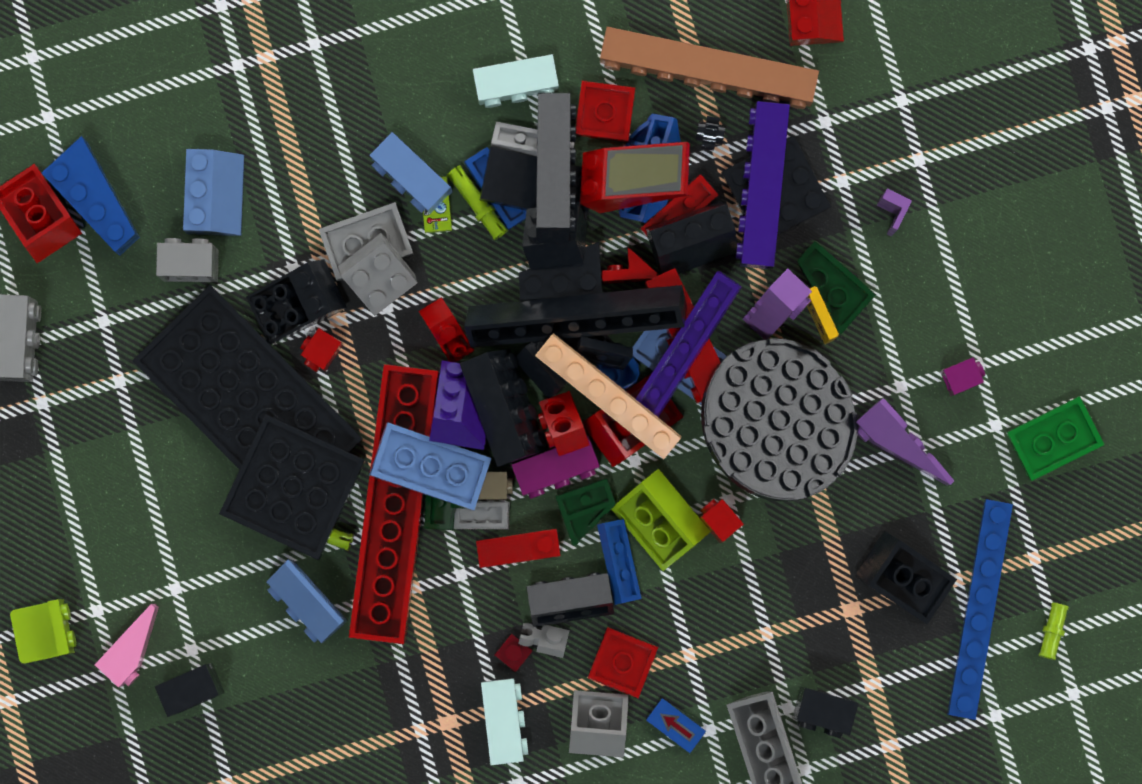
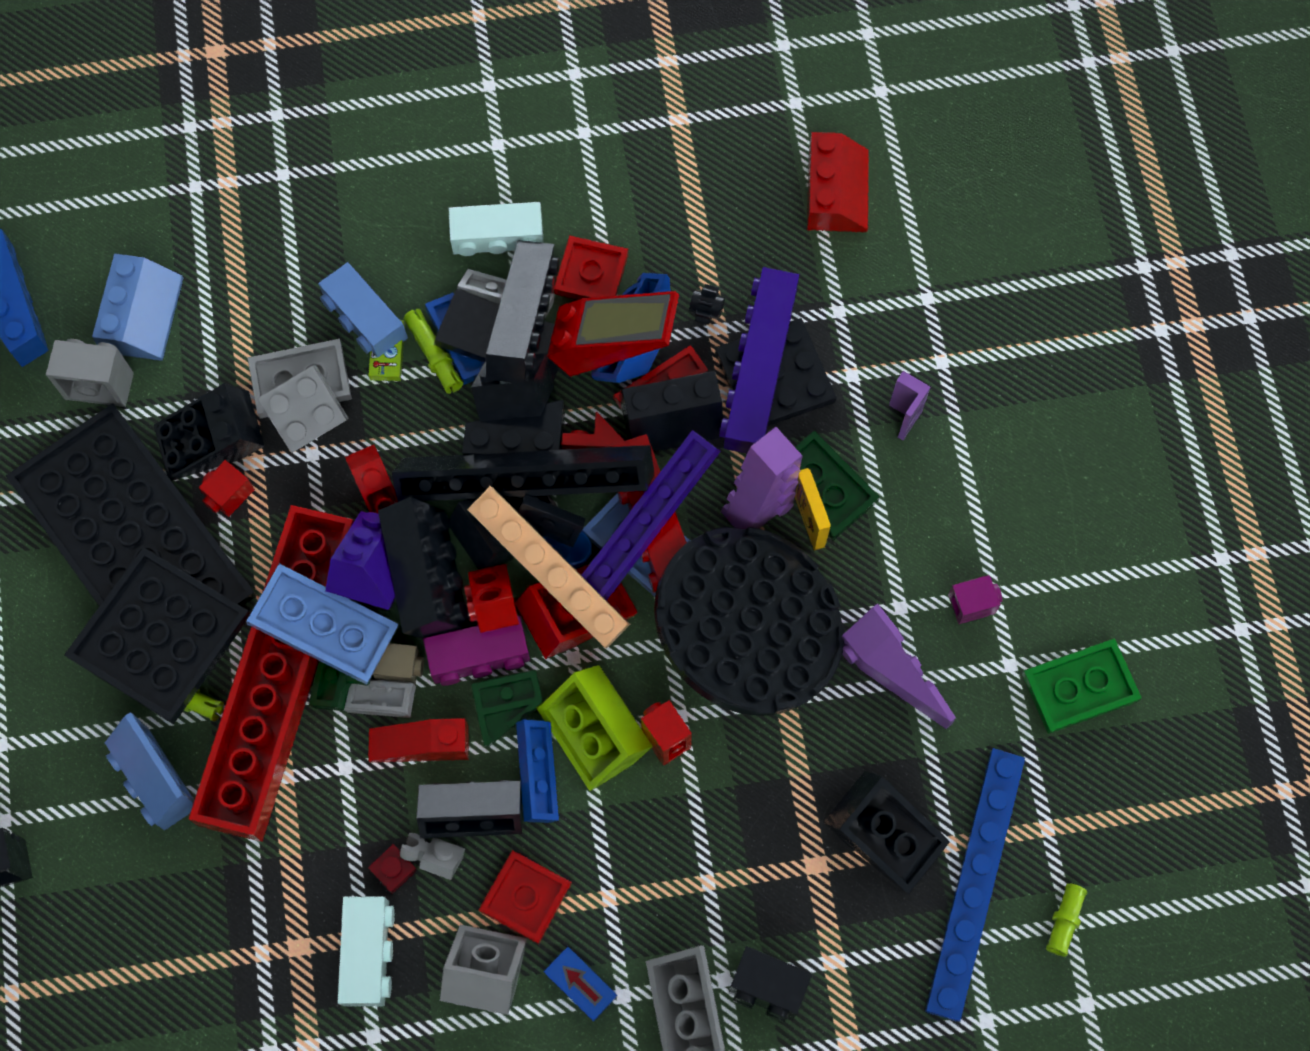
camera: 10 degrees right, 15 degrees down
nougat brick [600,27,819,109] -> none

